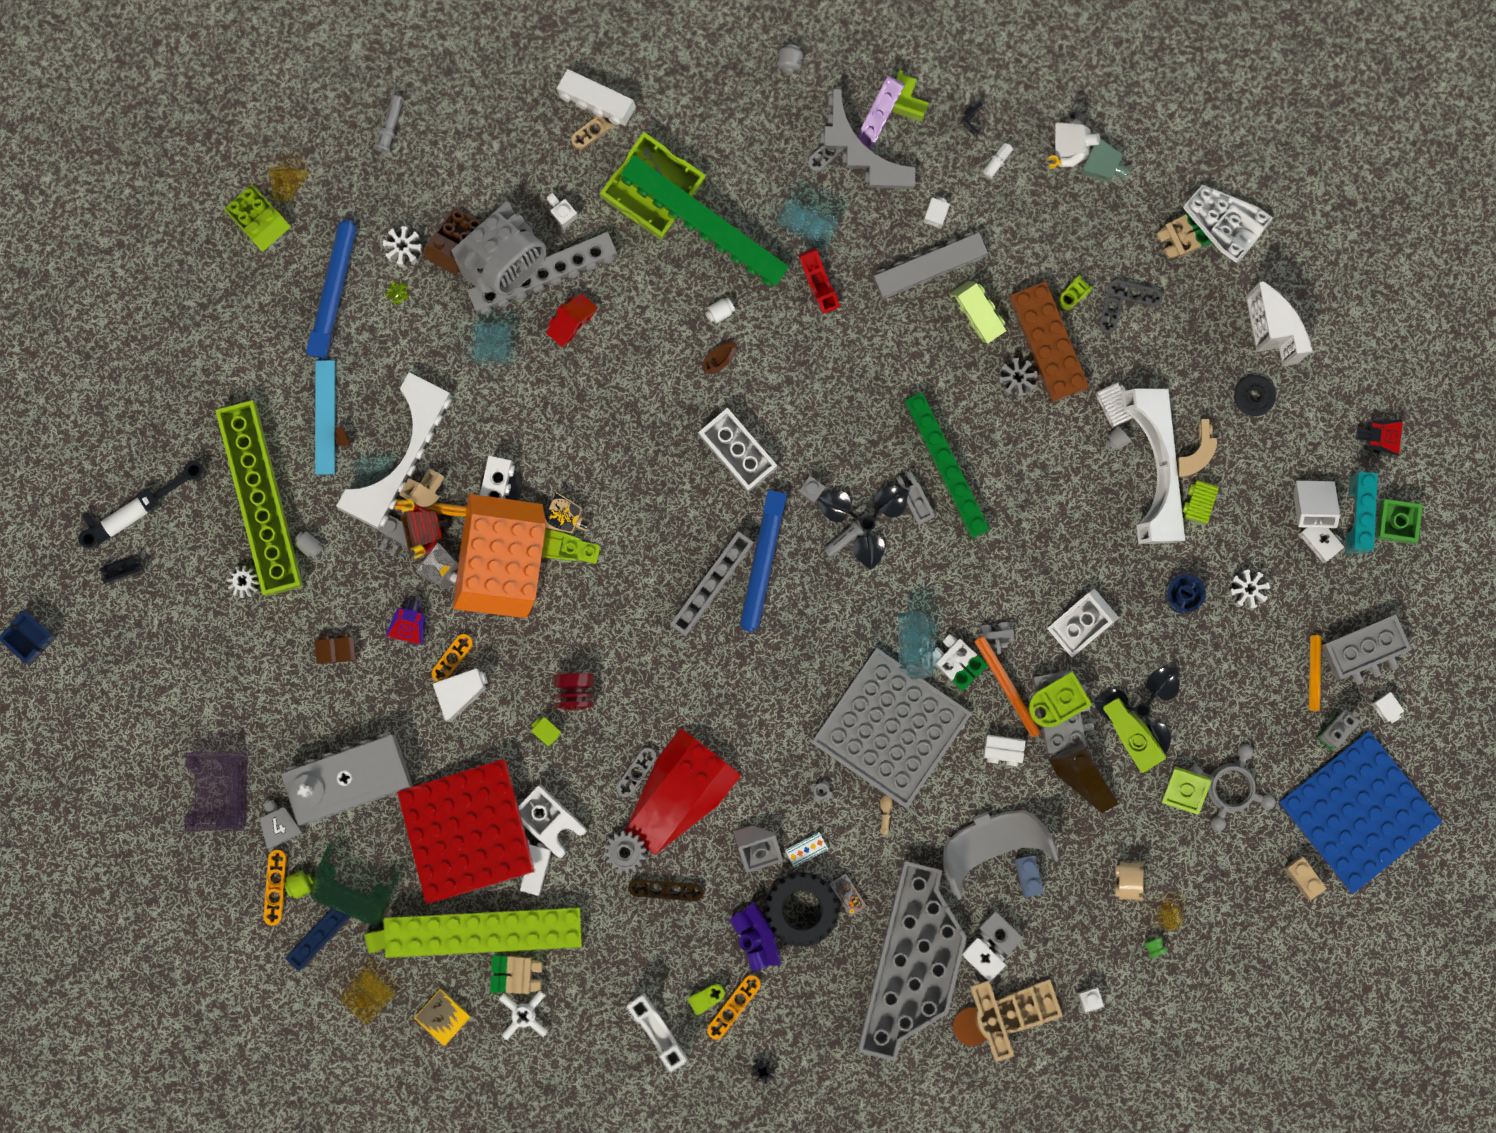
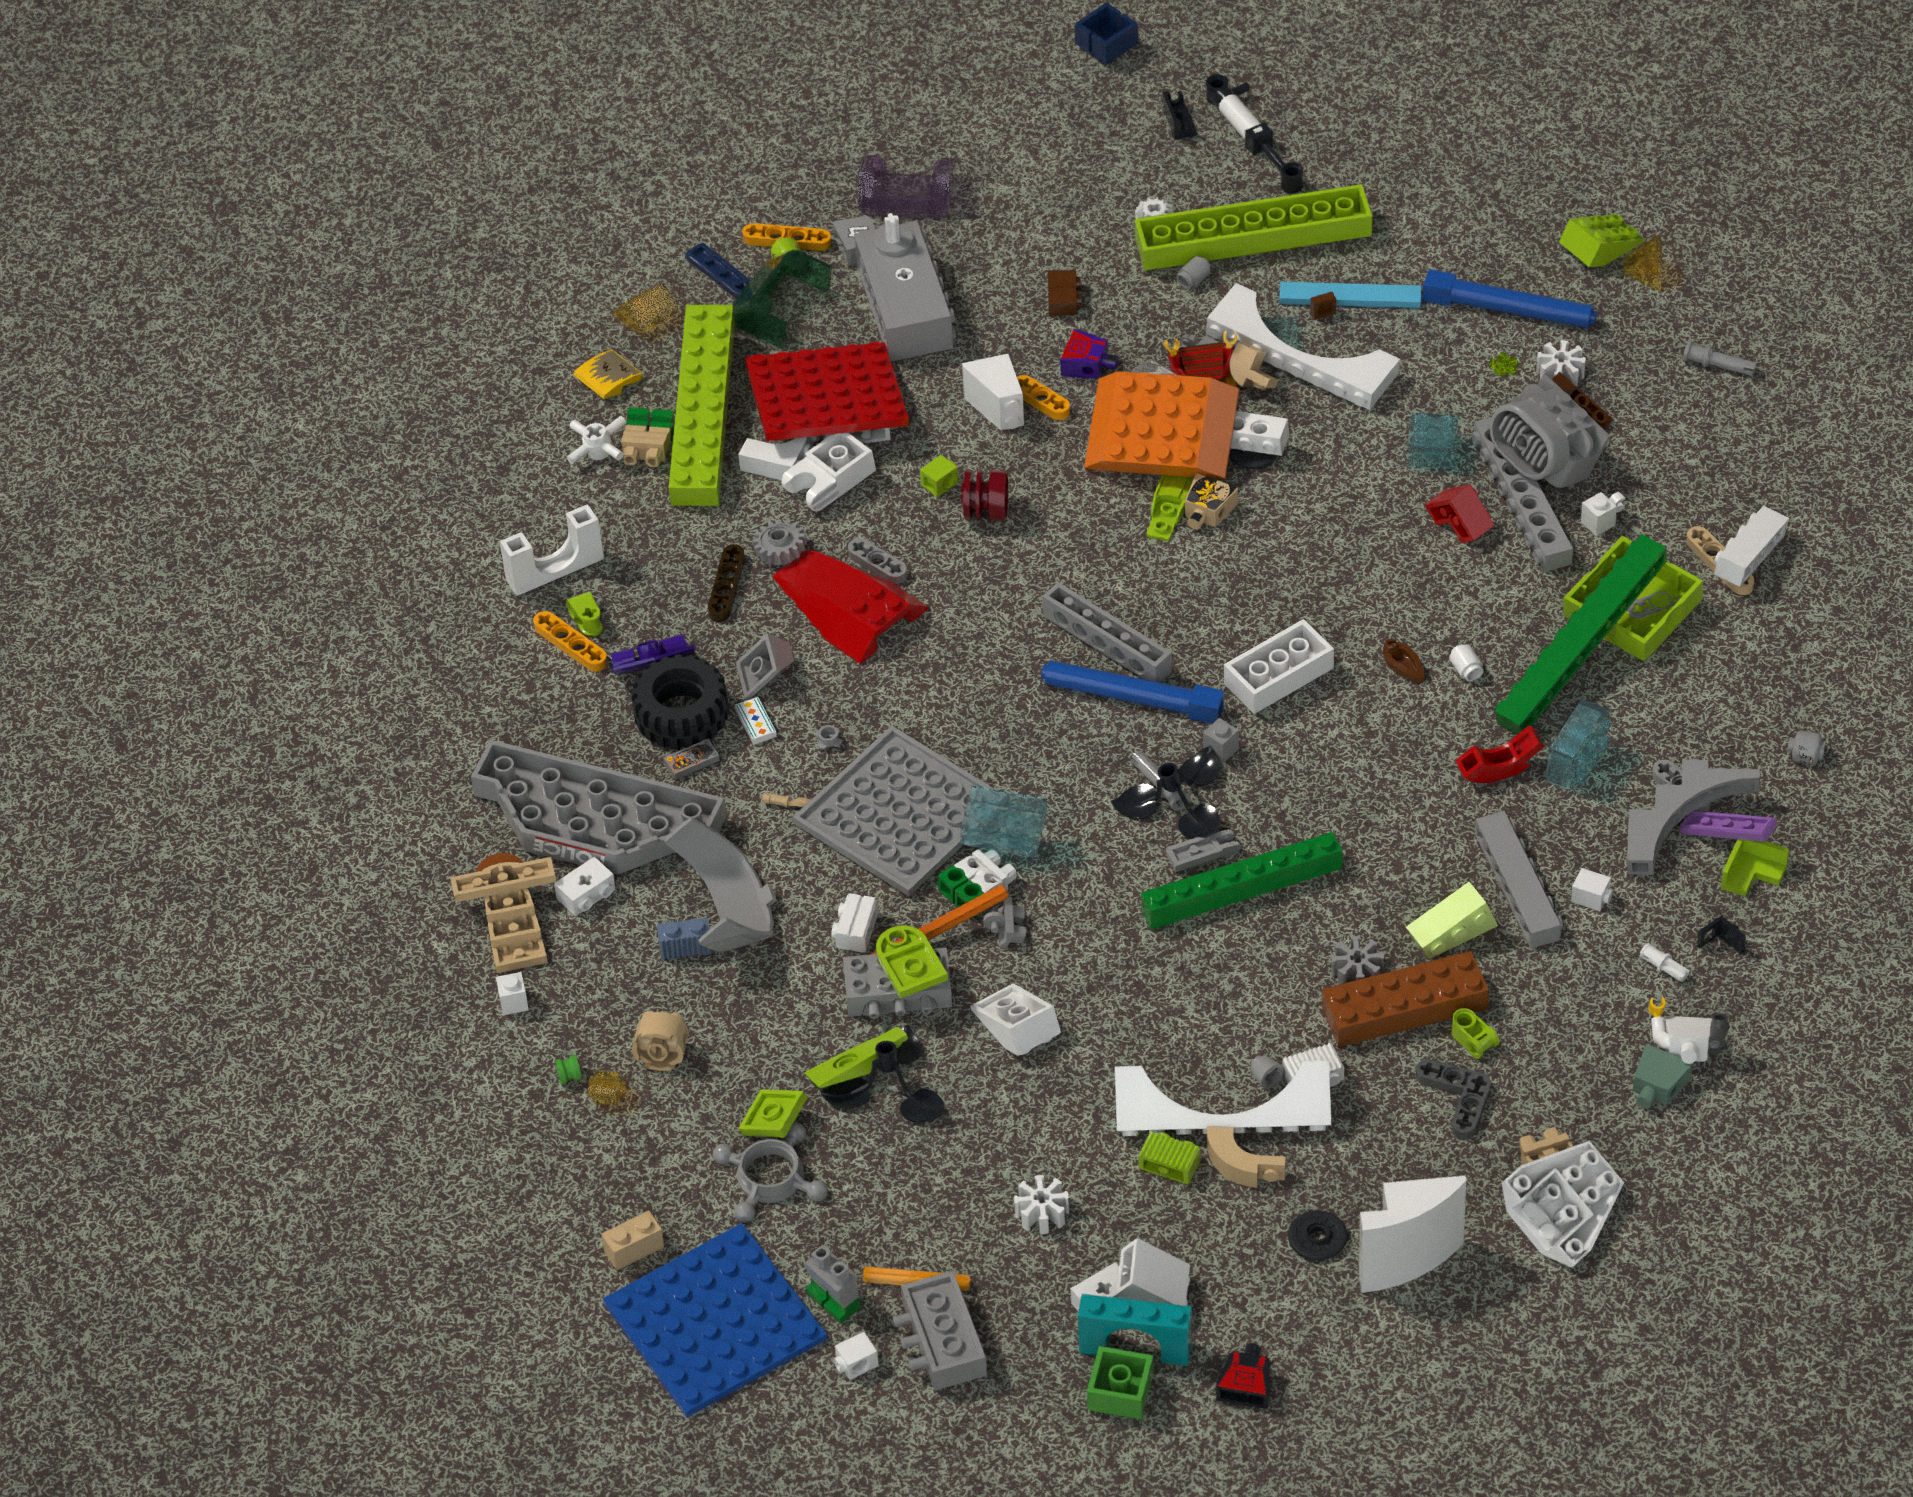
camera: 100 degrees right, 35 degrees down
black gear [751,1059,775,1084] -> none
light grey brick [978,911,1024,955] -> none
dark brown wedge [1048,740,1118,813] -> none
dark blue brick [1164,574,1206,614] -> none

